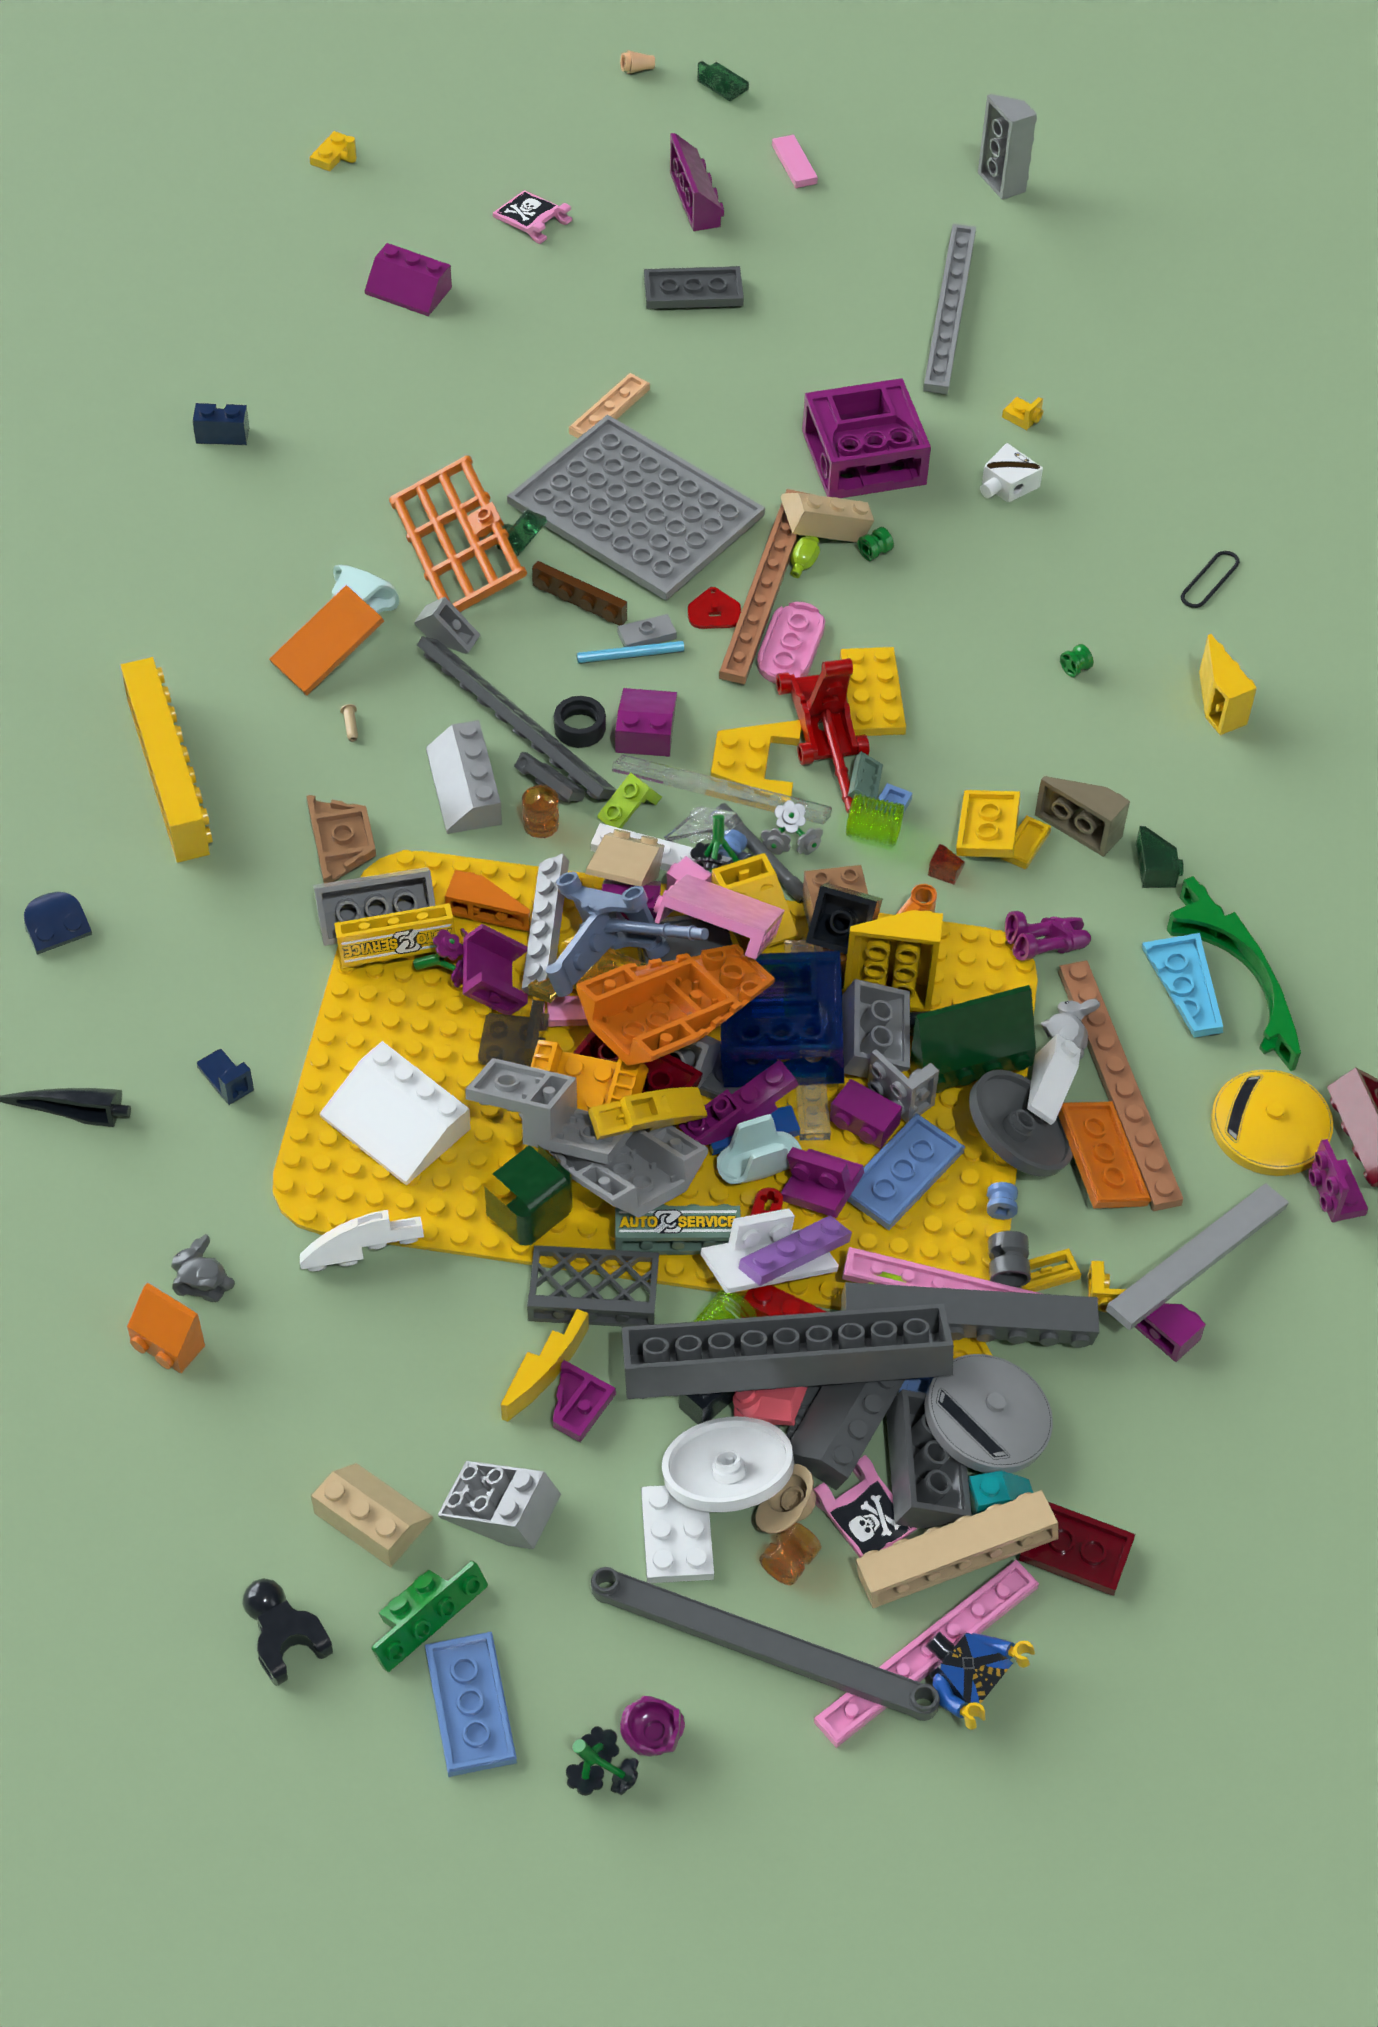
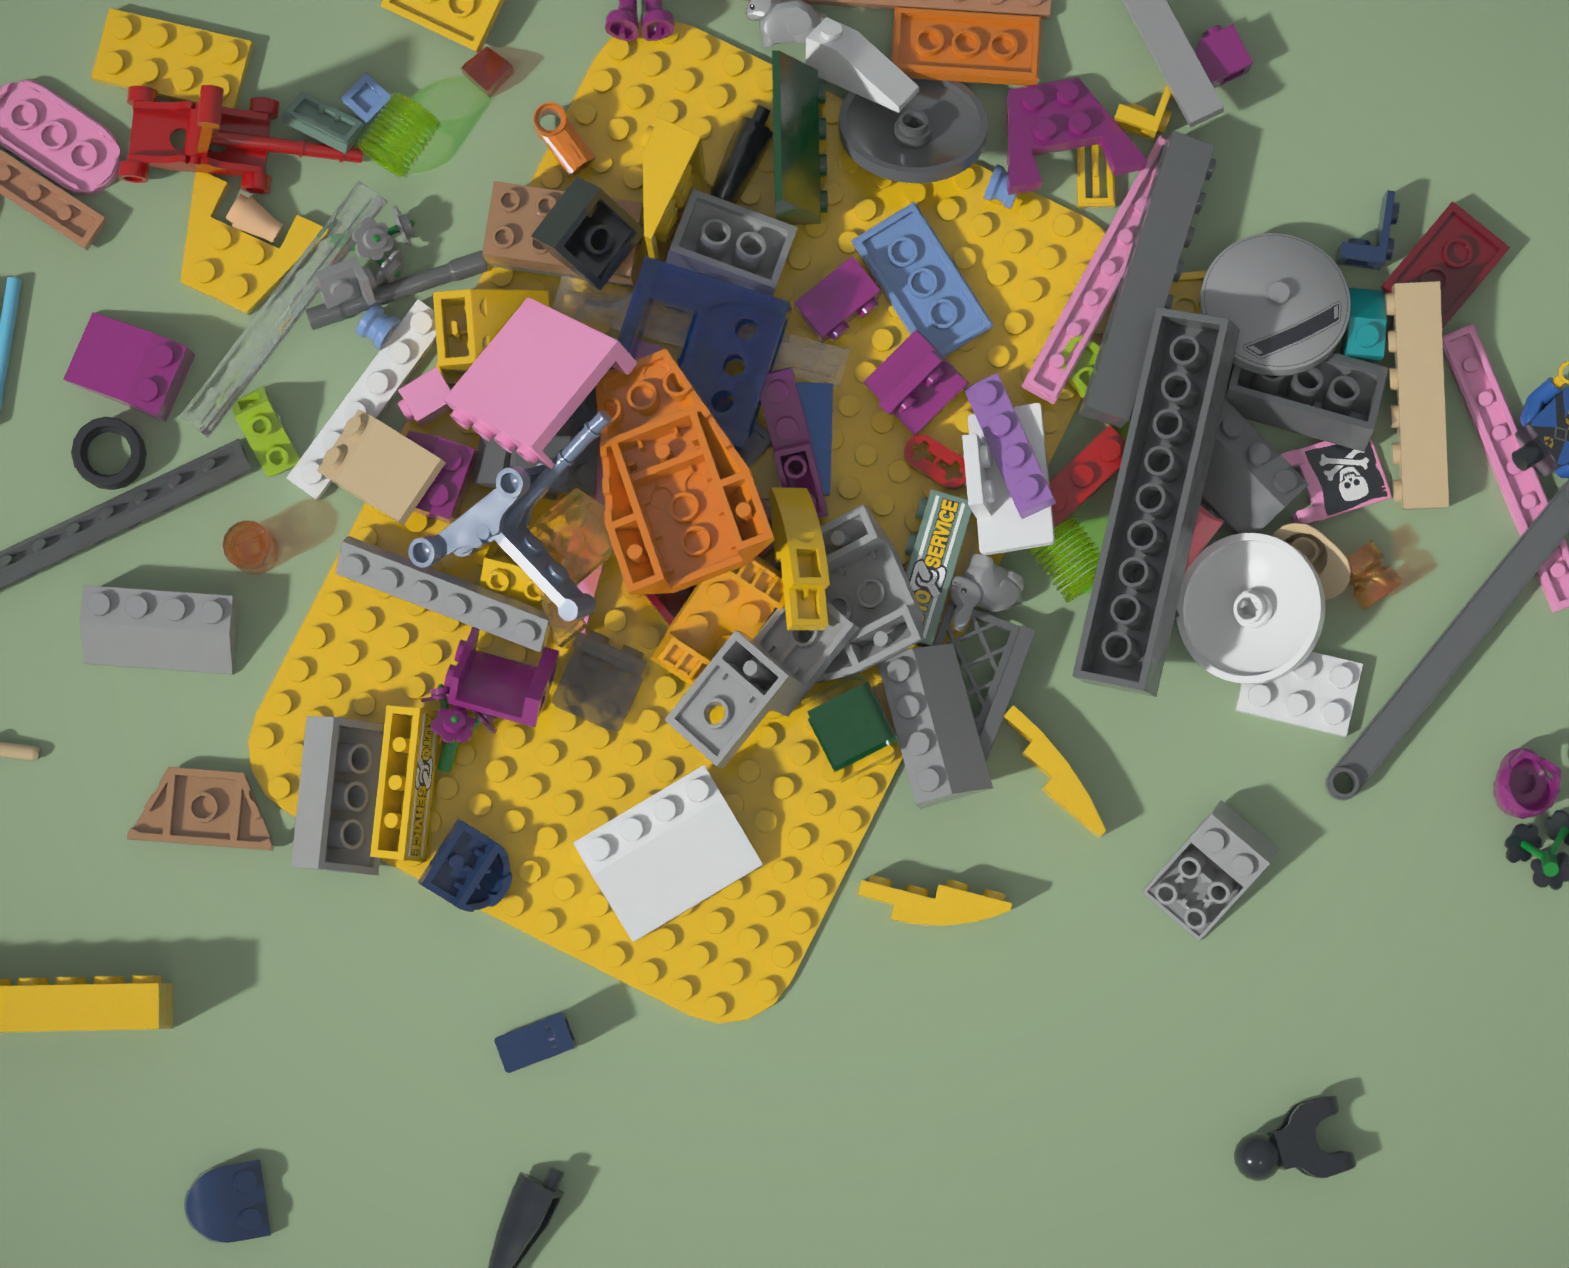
camera: 65 degrees left, 30 degrees up
orange slope [127,1283,205,1373] -> none
dark grey animal [171,1234,235,1302] -> none
white slope [300,1210,424,1271] -> none
tan slope [311,1463,433,1568] -> none
green bracket [372,1561,488,1672] -> none
medium blue tile [425,1632,517,1777] -> none
orange slope [445,870,531,932] -> none
dark grey hinge [514,752,586,803] -> none
magenta wing [553,1360,616,1443] -> none
clear wing [664,806,741,843] -> none
plant [690,815,753,873] -> none
light aqua piece [717,1114,802,1184] -> none
light grey bracket [868,1049,939,1123] -> none
dark grey wheel [988,1231,1031,1287] -> none
none -> light nougat cone [226,194,284,243]
none -> light grey bracket [314,256,377,309]
none -> dark blue slope [418,818,512,912]
none -> yellow slope [857,875,1012,926]
none -> light grey slope [878,643,993,809]
none -> light grey animal [950,554,1025,631]
none -> magenta wing [1007,77,1147,195]
none -> dark blue bracket [1335,190,1400,270]

